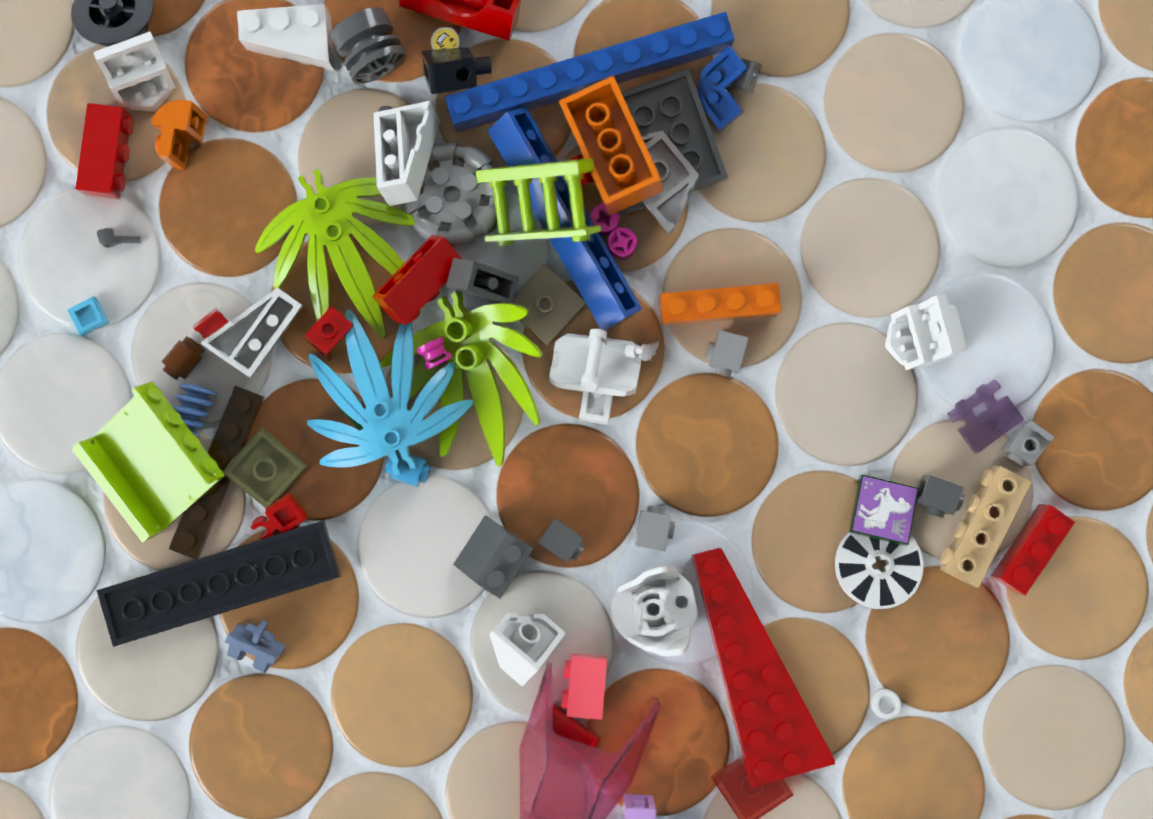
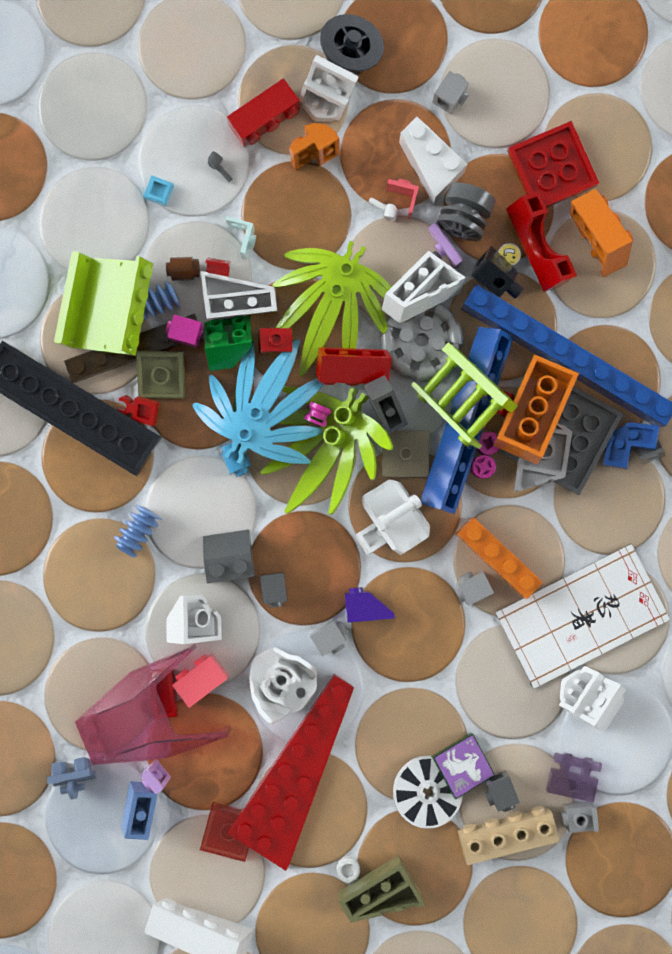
camera: 45 degrees right, 0 degrees up
sand blue hips [225,620,286,673] -> none
white piece [625,341,659,361] -> none
red brick [990,504,1075,596] -> none
none -> medium blue piece [114,505,163,558]
none -> dark pink brick [166,315,204,349]
none -> green slope [204,316,252,371]
none -> light aqua bracket [225,216,256,259]
none -> olive wedge [338,855,425,923]
none -> dark purple slope [345,587,395,623]
none -> white hand [369,197,398,221]
none -> coral bracket [386,179,419,219]
none -> lavender plate [429,223,463,269]
none -> white piece [495,544,670,688]

